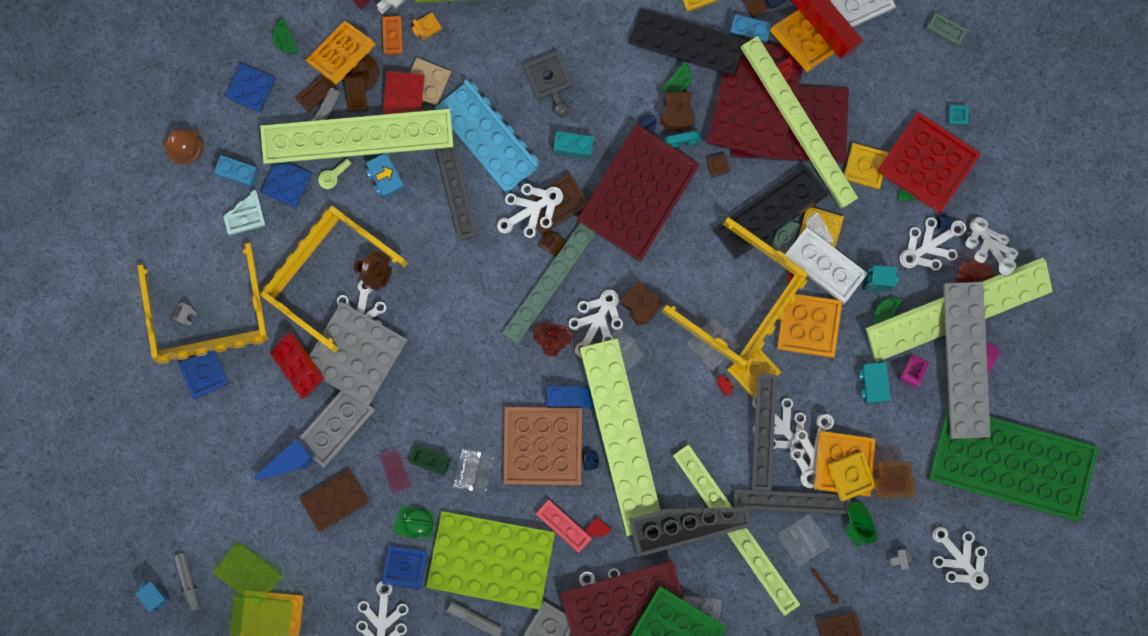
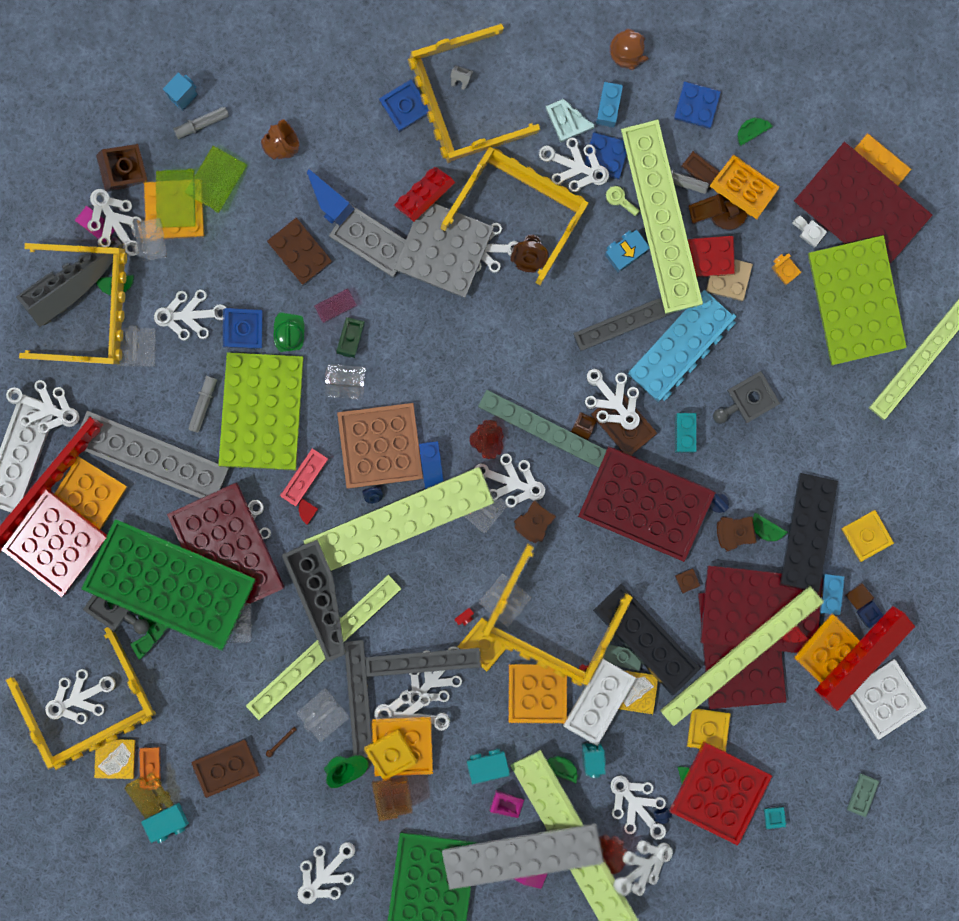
camera: 80 degrees right, 5 degrees up
orange plate [382,16,403,55] -> none
teal plate [663,131,701,149] -> none
light grey tile [890,549,913,570] -> none
none -> dark orange helmet [261,119,299,160]
none -> white plant [539,138,609,192]

